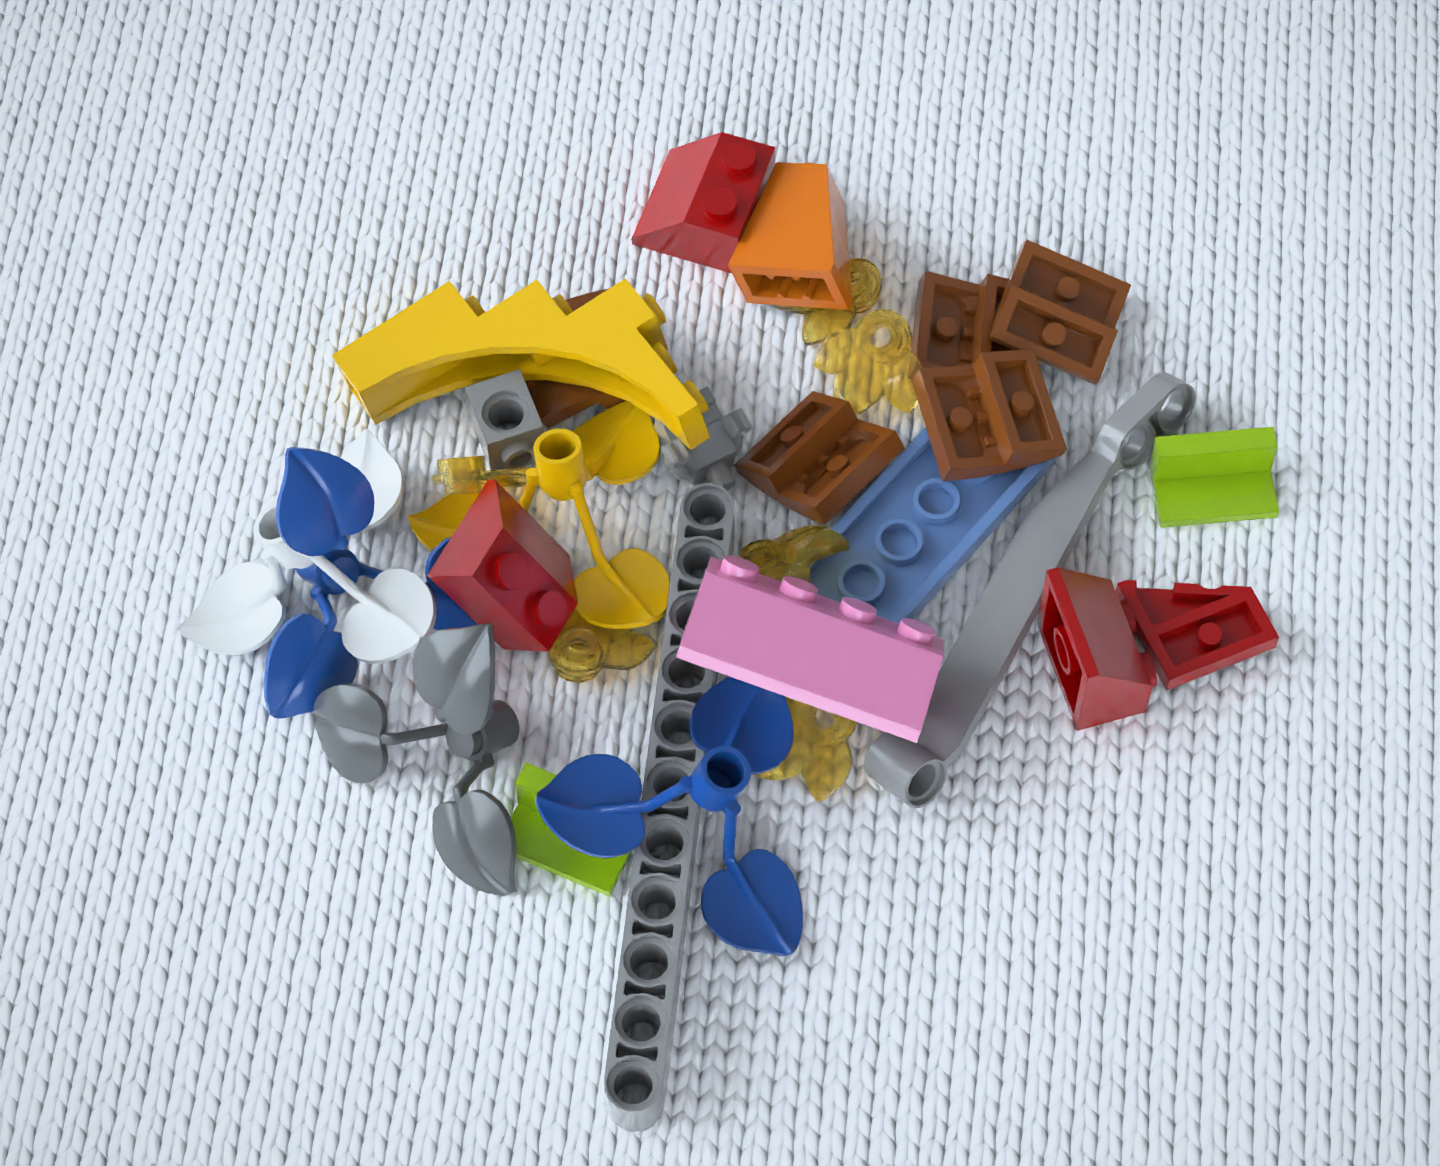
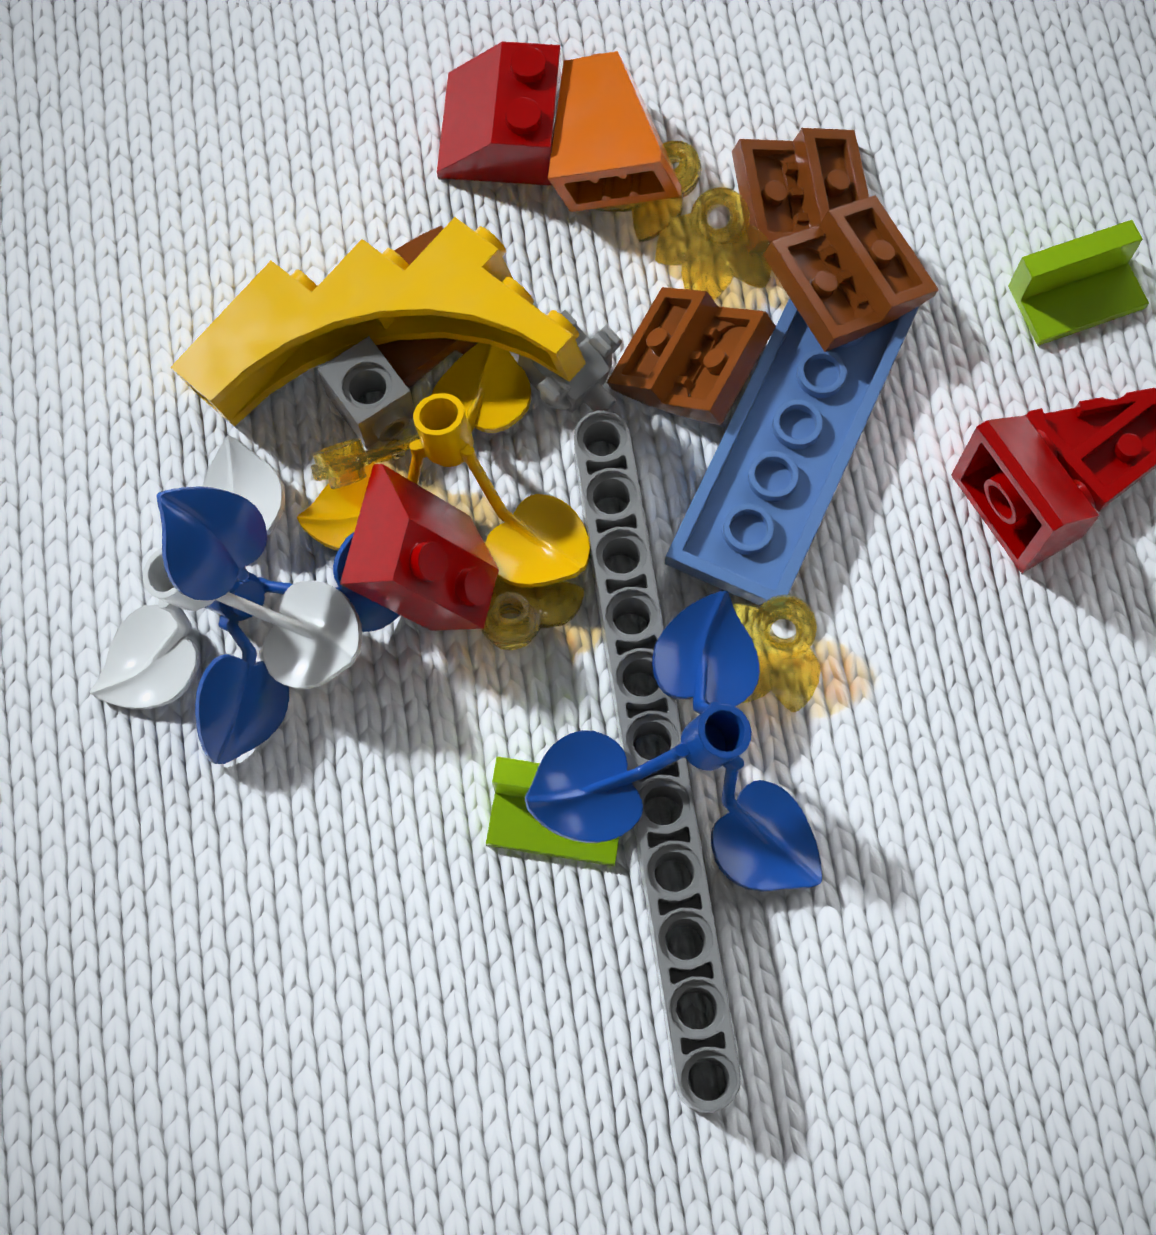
camera: 15 degrees left, 10 degrees up
plant [313,623,520,896] -> none
bright pink slope [676,555,944,743] -> none
clear yellow plate [738,525,850,583] -> none
light grey piece [864,372,1196,808] -> none
dark orange slope [989,239,1131,385] -> none

